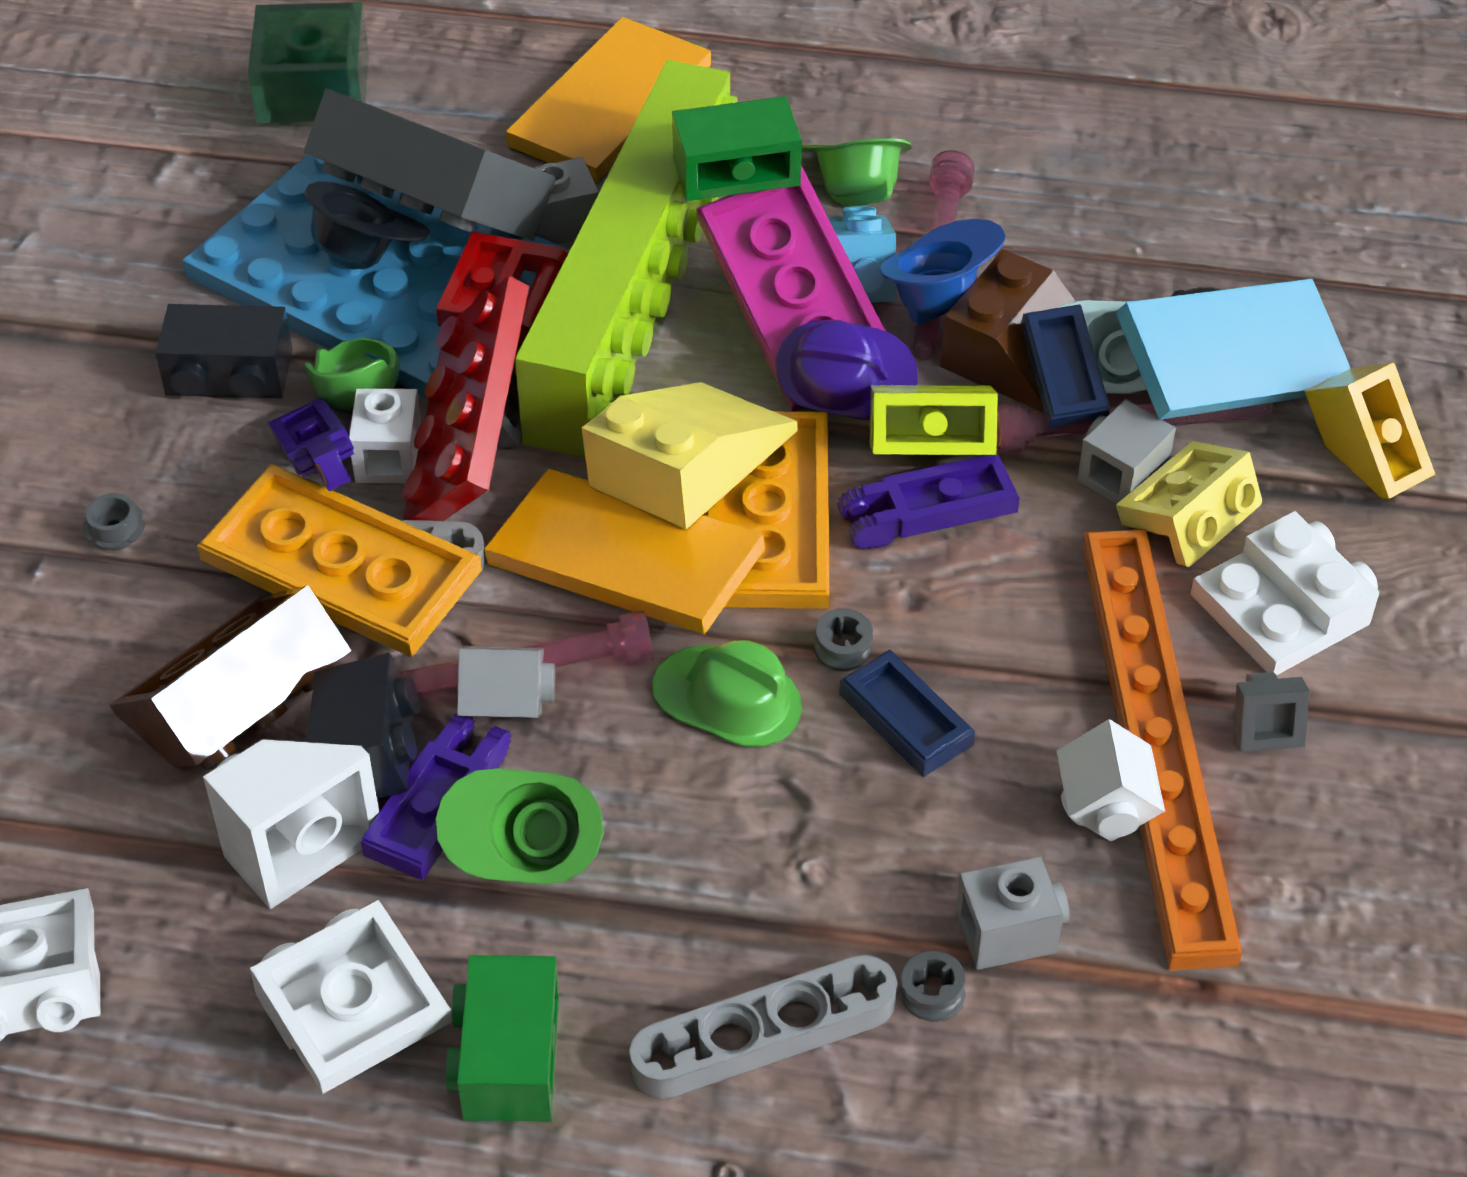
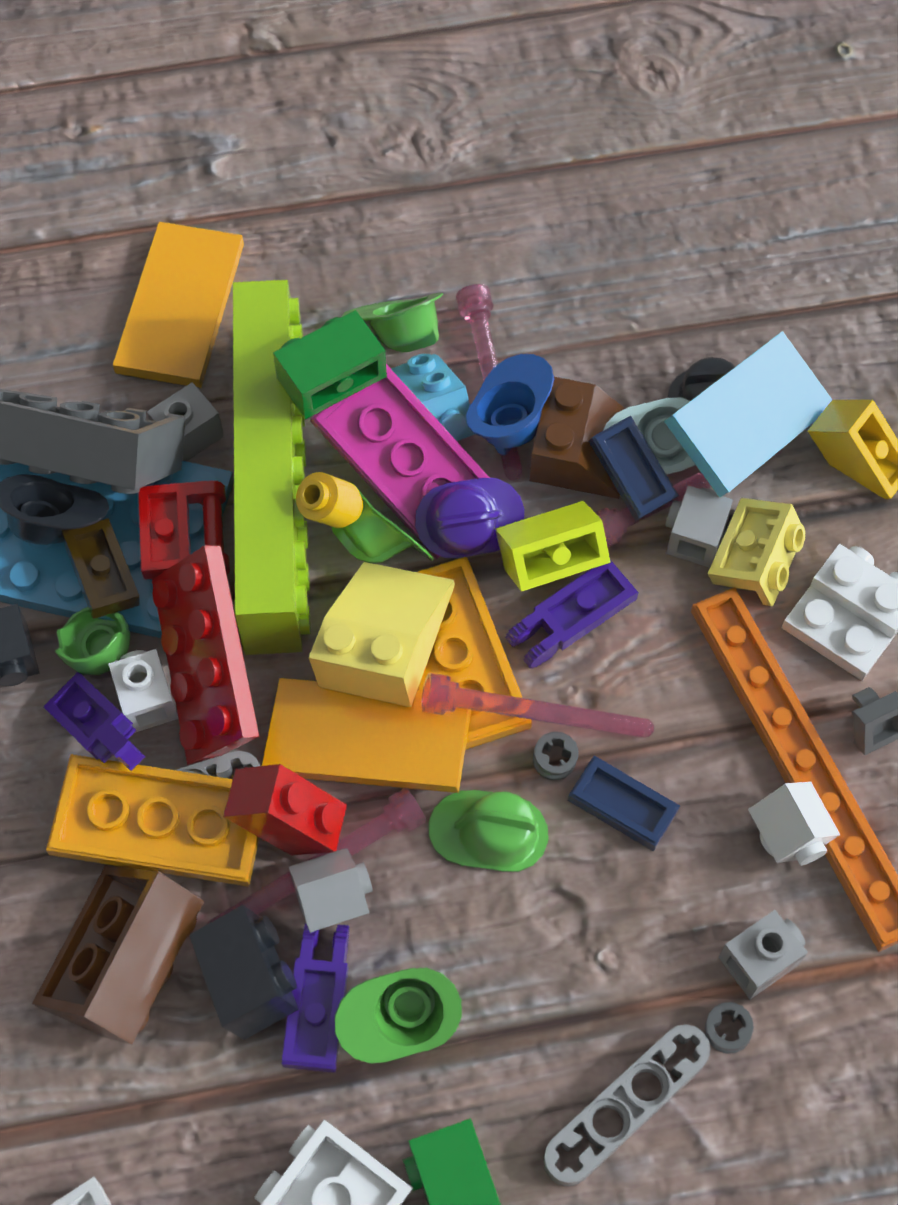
camera: 20 degrees left, 15 degrees up
white slope [203,740,379,910] -> none
none -> dark brown plate [62,518,140,619]
none -> red brick [223,764,347,856]
none -> yellow brick [296,472,363,528]
none -> bright green piece [332,482,433,563]
none -> clear pink piece [421,672,654,738]

